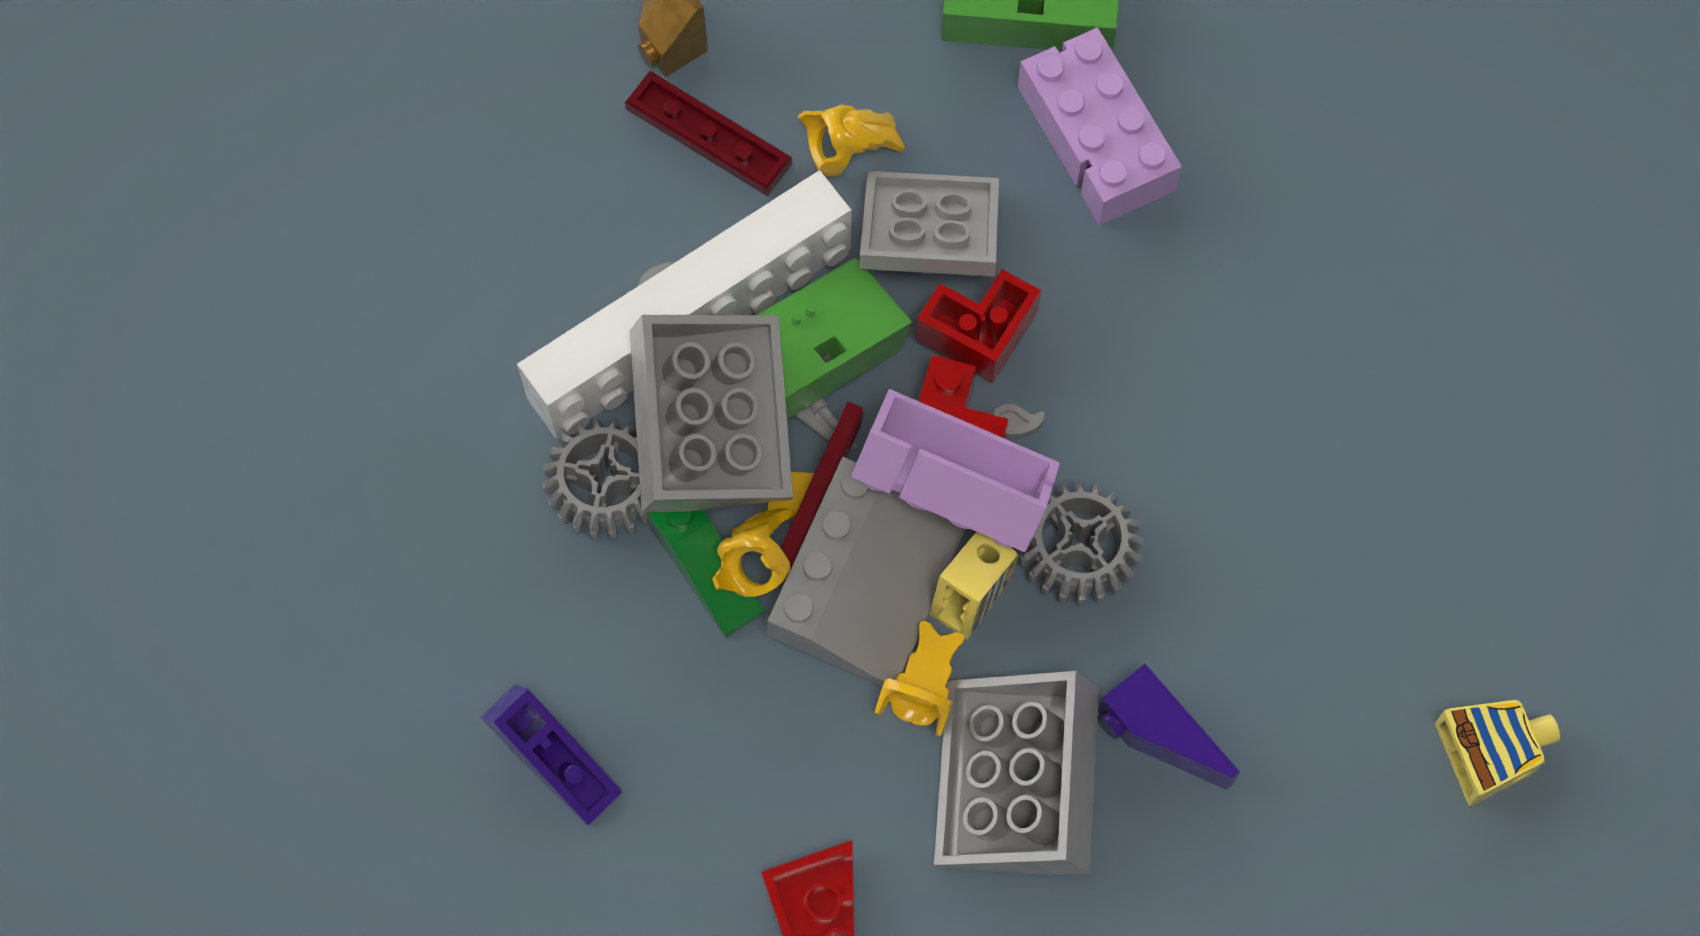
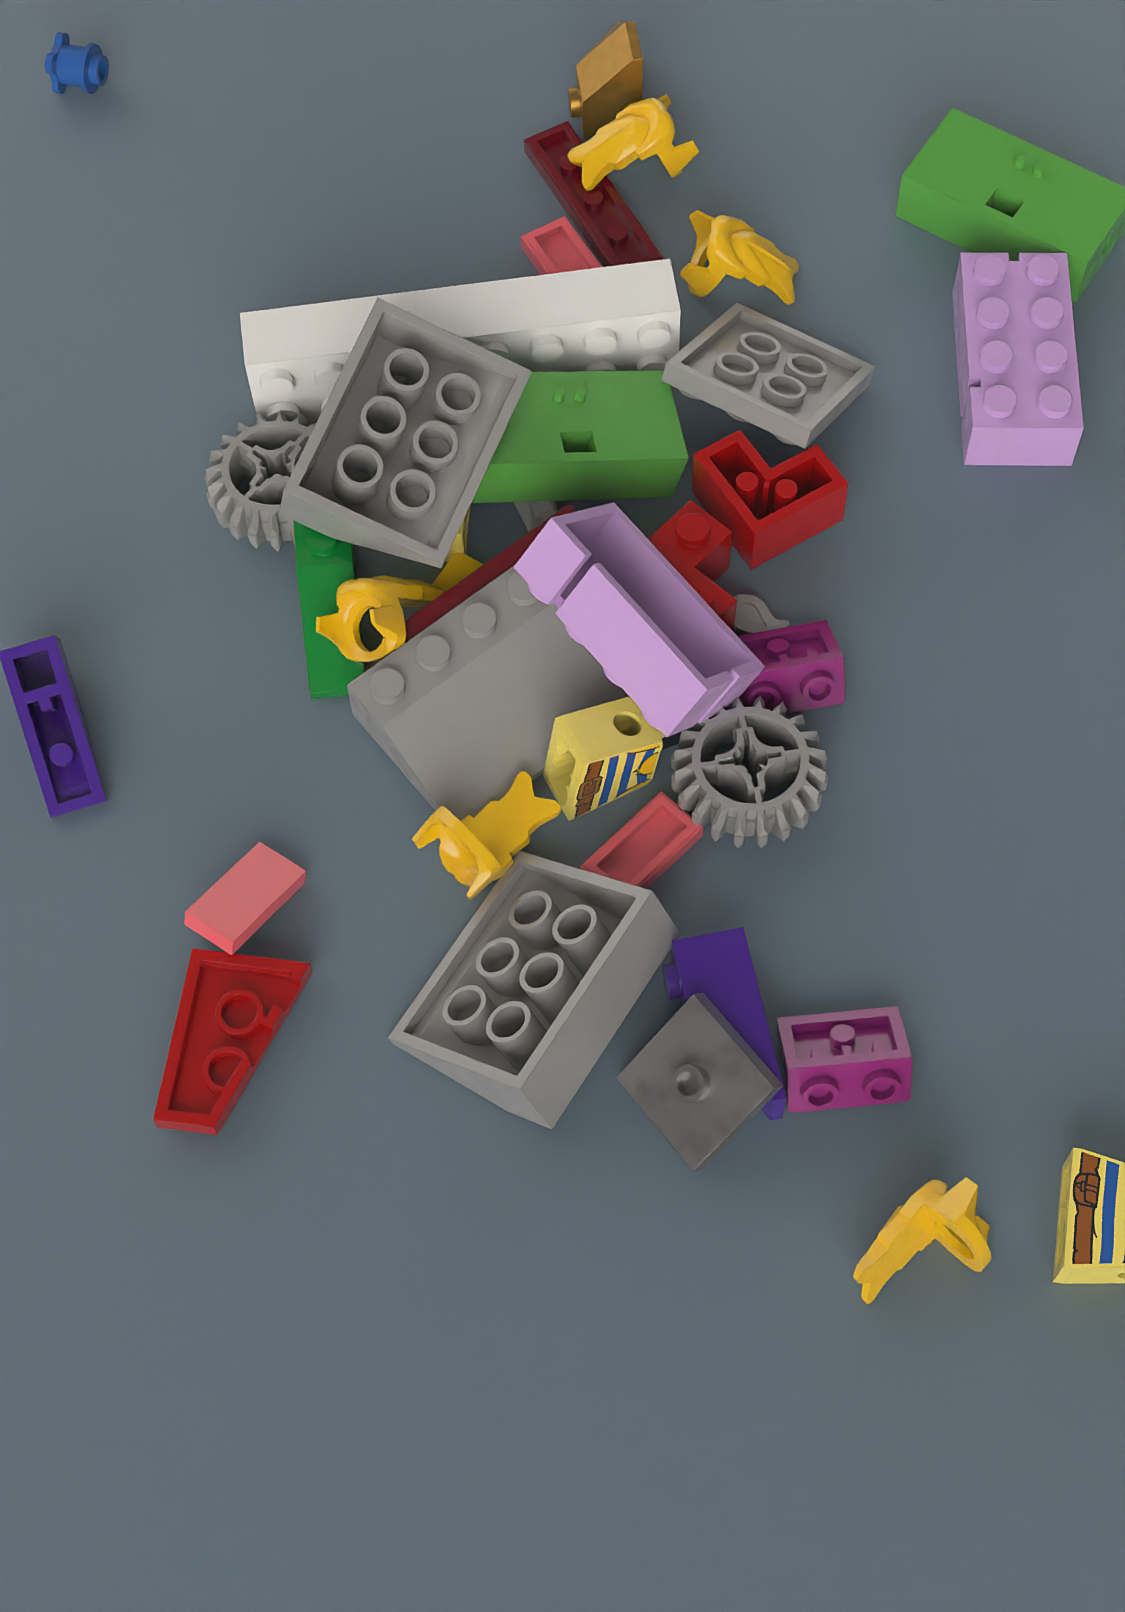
camera: 30 degrees right, 5 degrees down
none -> blue brick [45,32,109,94]
none -> coral tile [184,841,306,955]
none -> coral tile [520,216,602,275]
none -> yellow hair [567,94,700,191]
none -> coral tile [580,791,704,889]
none -> flat silver plate [616,993,783,1171]
none -> magenta bracket [738,620,845,714]
none -> magenta bracket [777,1006,912,1113]
none -> yellow hair [853,1177,992,1304]

